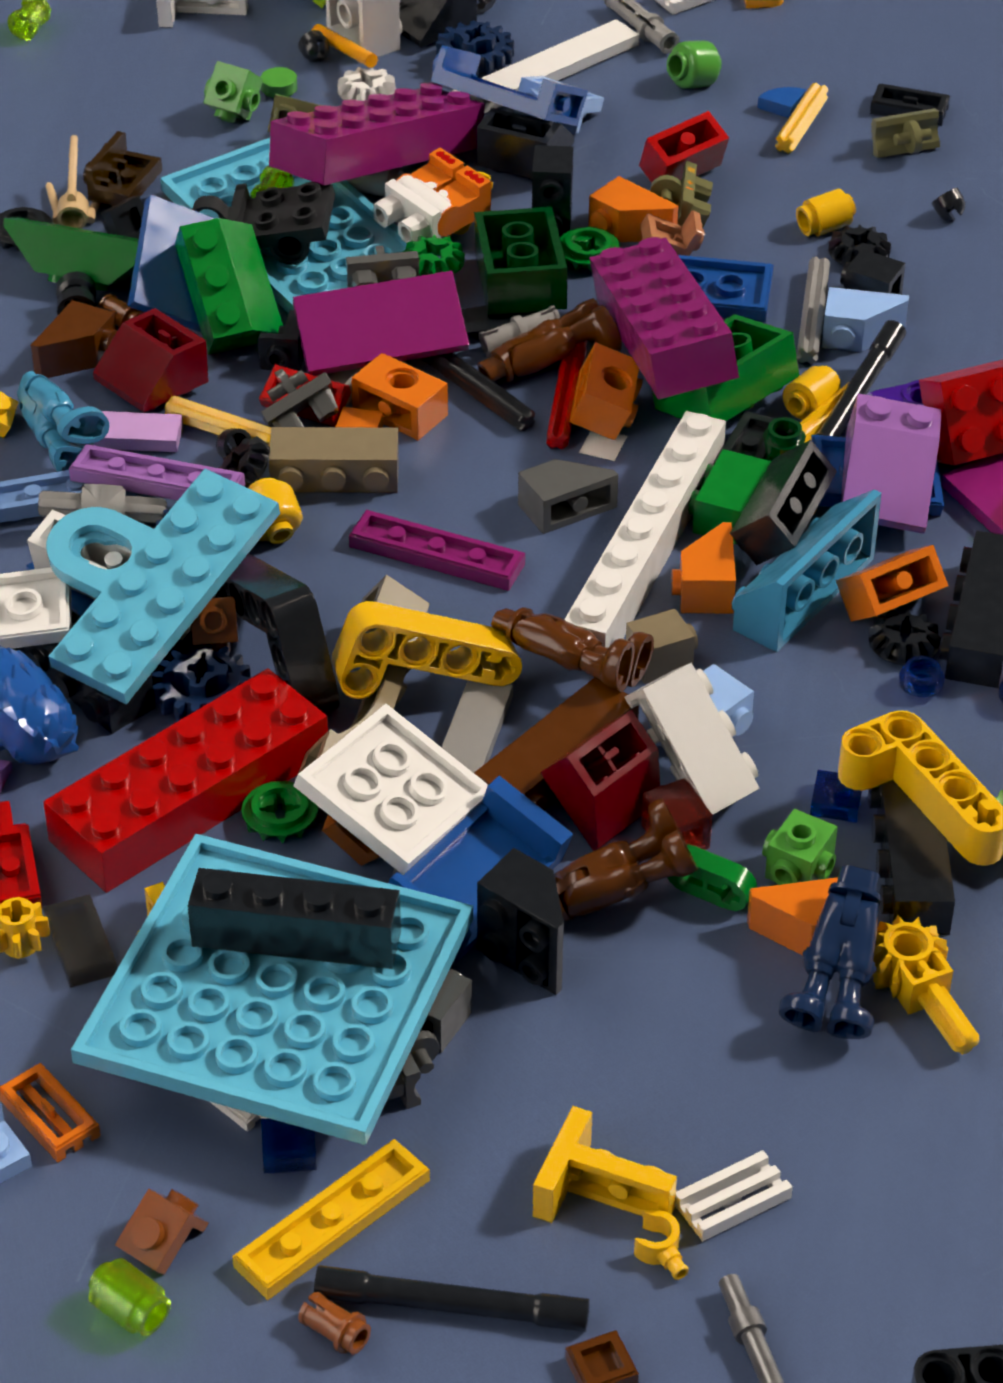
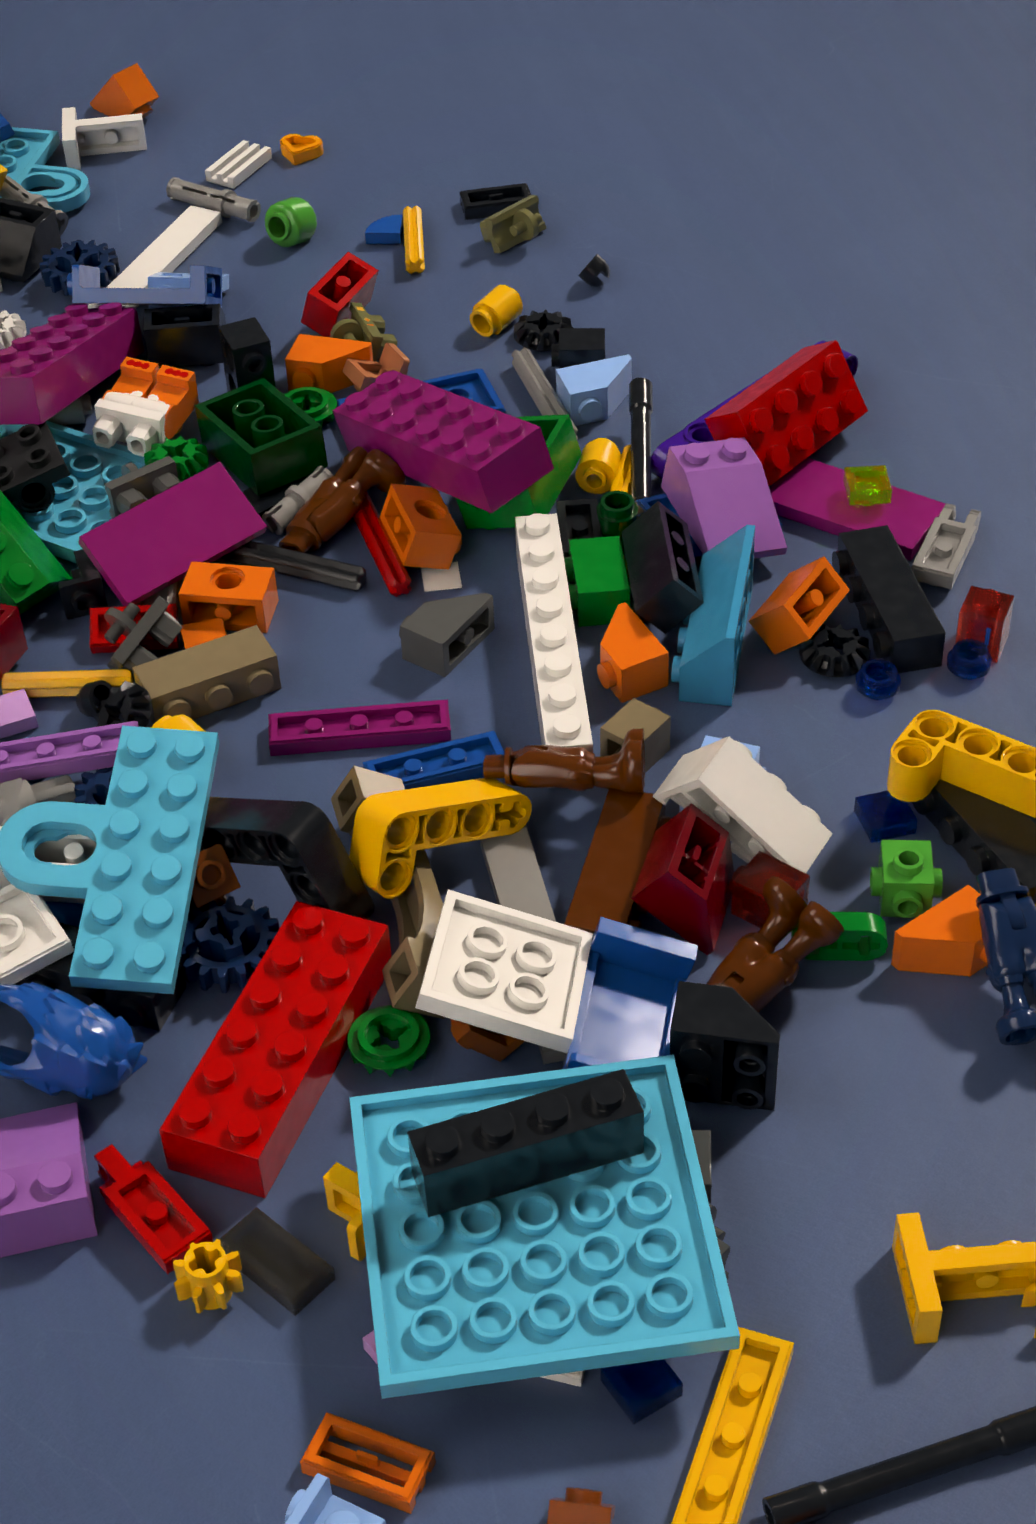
camera: 25 degrees left, 0 degrees up
none -> blue tile [363,731,505,790]

